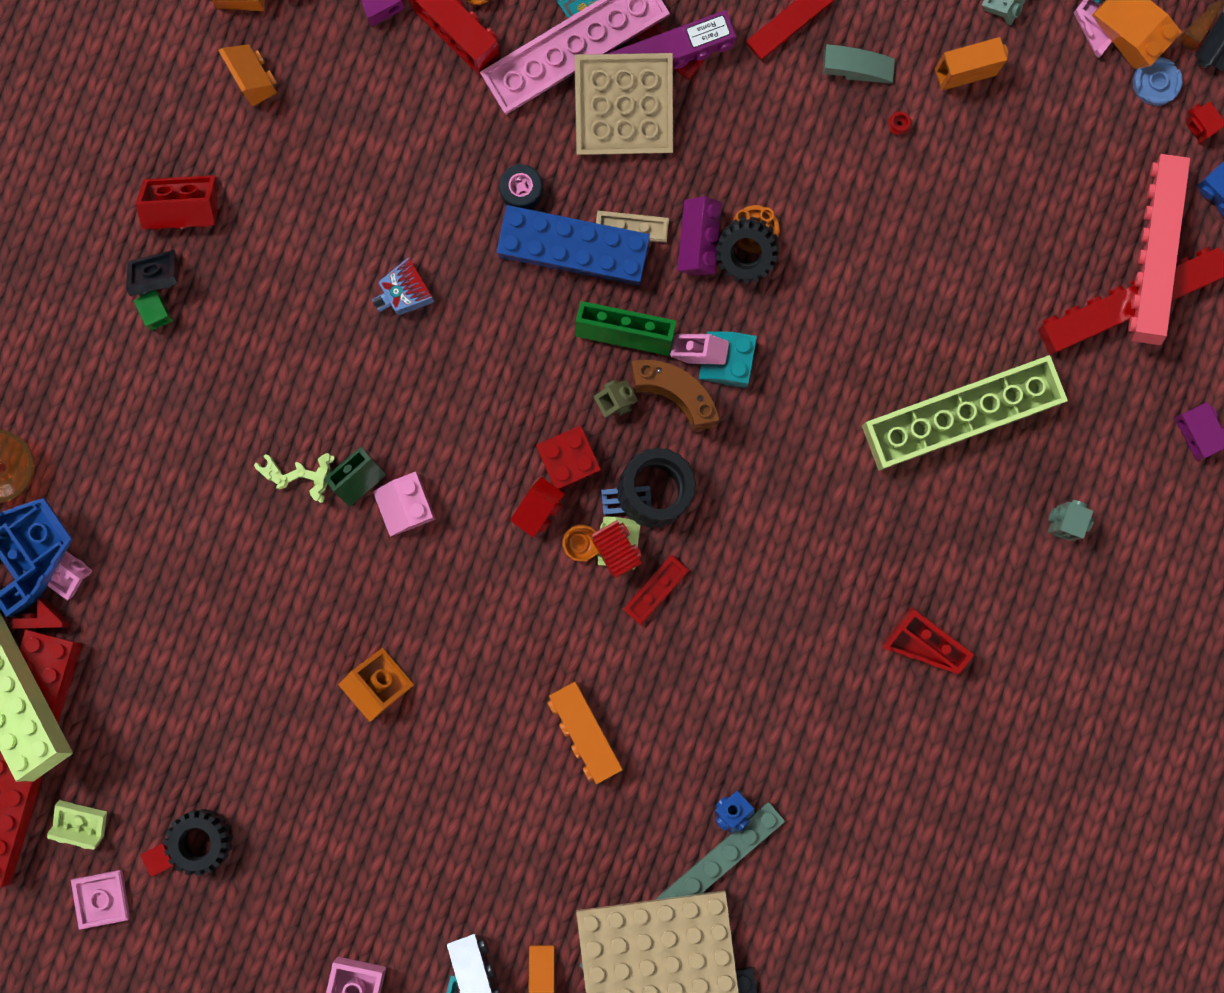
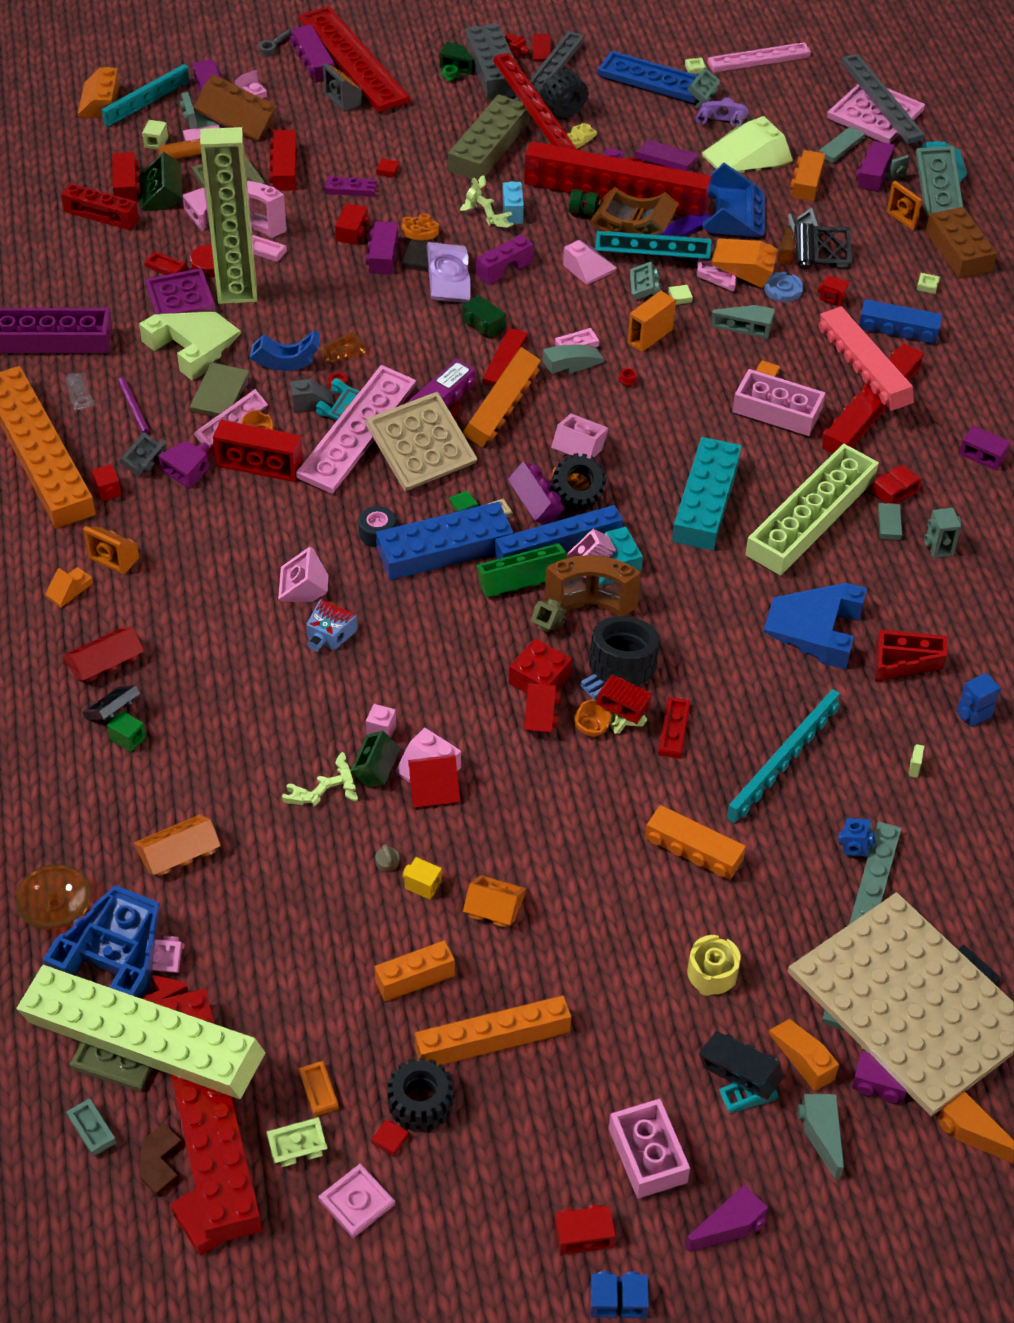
camera: 30 degrees left, 35 degrees down
none -> orange slope [45,567,93,608]
none -> orange slope [133,814,221,876]
none -> bright pink slope [278,547,328,602]
none -> orange tile [298,1061,339,1117]
none -> bright pink brick [366,704,396,738]
none -> orange brick [374,940,455,1002]
none -> dark tan tile [375,844,400,872]
none -> yellow brick [402,857,442,900]
none -> red tile [408,754,460,808]
none -> orange brick [414,995,571,1066]
none -> green tile [449,490,478,512]
none -> orange brick [463,347,541,448]
none -> blue brick [495,505,623,559]
none -> bright pink brick [551,414,608,459]
none -> bright pink plate [555,328,599,347]
none -> yellowish green tile [668,285,693,305]
none -> teal brick [672,437,742,551]
none -> light yellow brick [687,935,740,996]
none -> sand green slope [711,305,775,339]
none -> teal plate [727,689,840,824]
none -> bright pink brick [732,369,826,436]
none -> orange tile [756,360,780,377]
none -> blue wedge [763,583,867,670]
none -> red brick [872,465,922,504]
none -> sand green tile [878,503,902,540]
none -> yellowish green tile [909,744,924,778]
none -> blue piece [957,673,1001,727]

